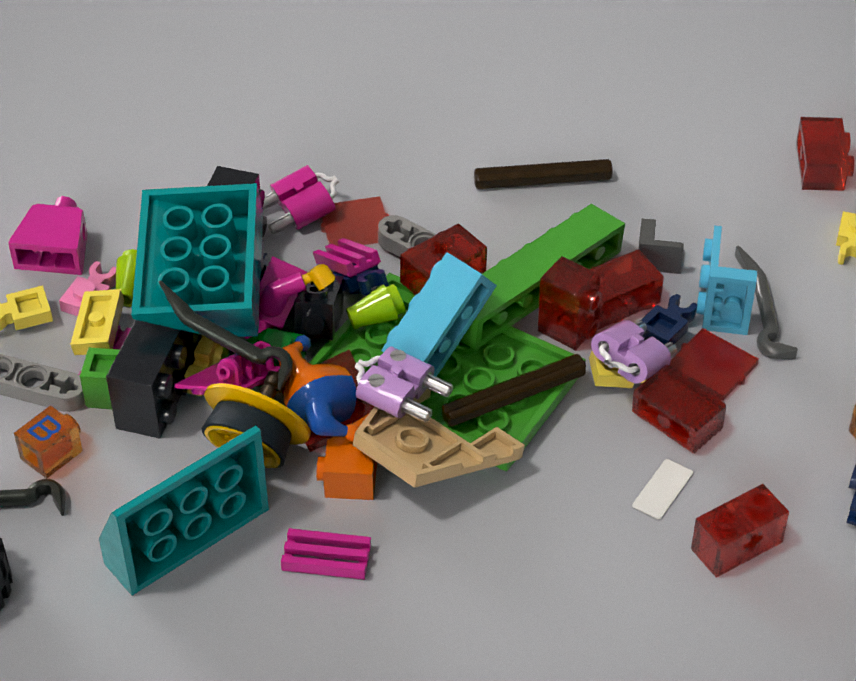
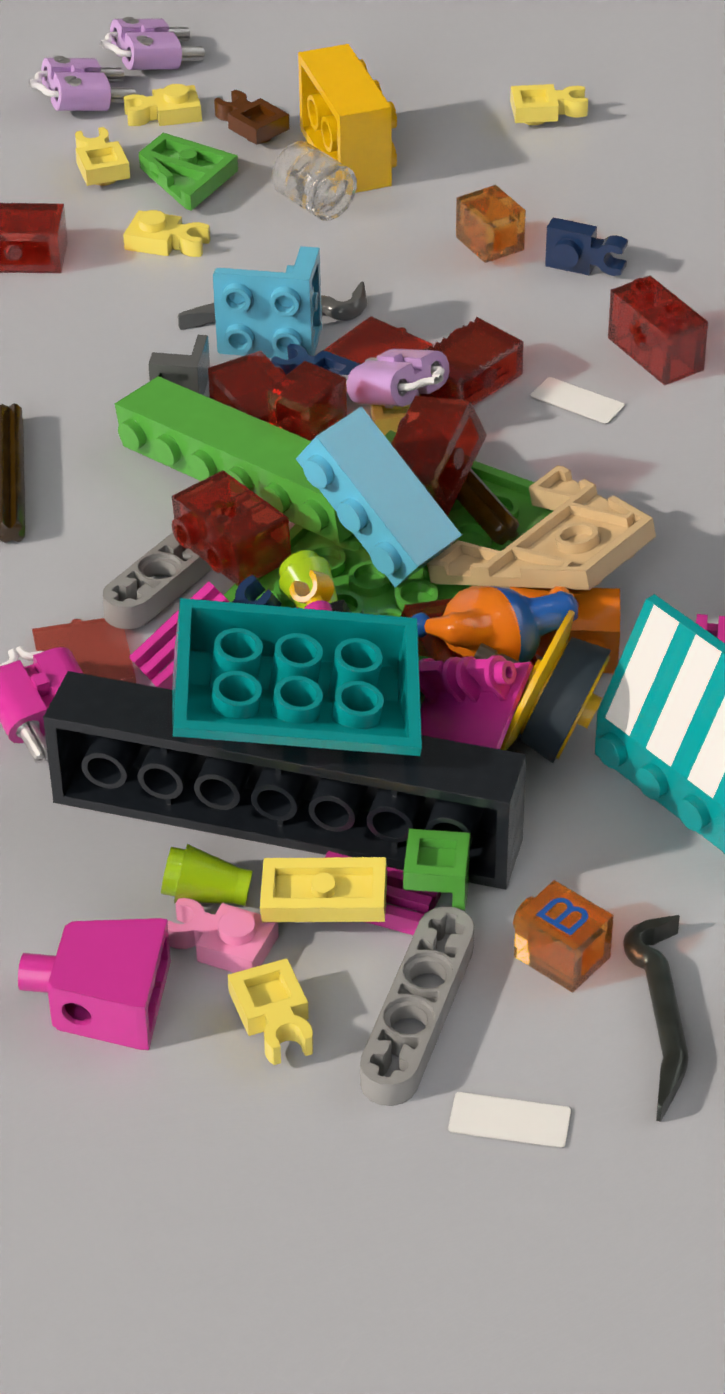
camera: 90 degrees left, 5 degrees down
pearl dark grey piece [158,280,293,393] -> none
lavender piece [355,346,453,422] -> none
none -> clear red brick [391,396,487,517]

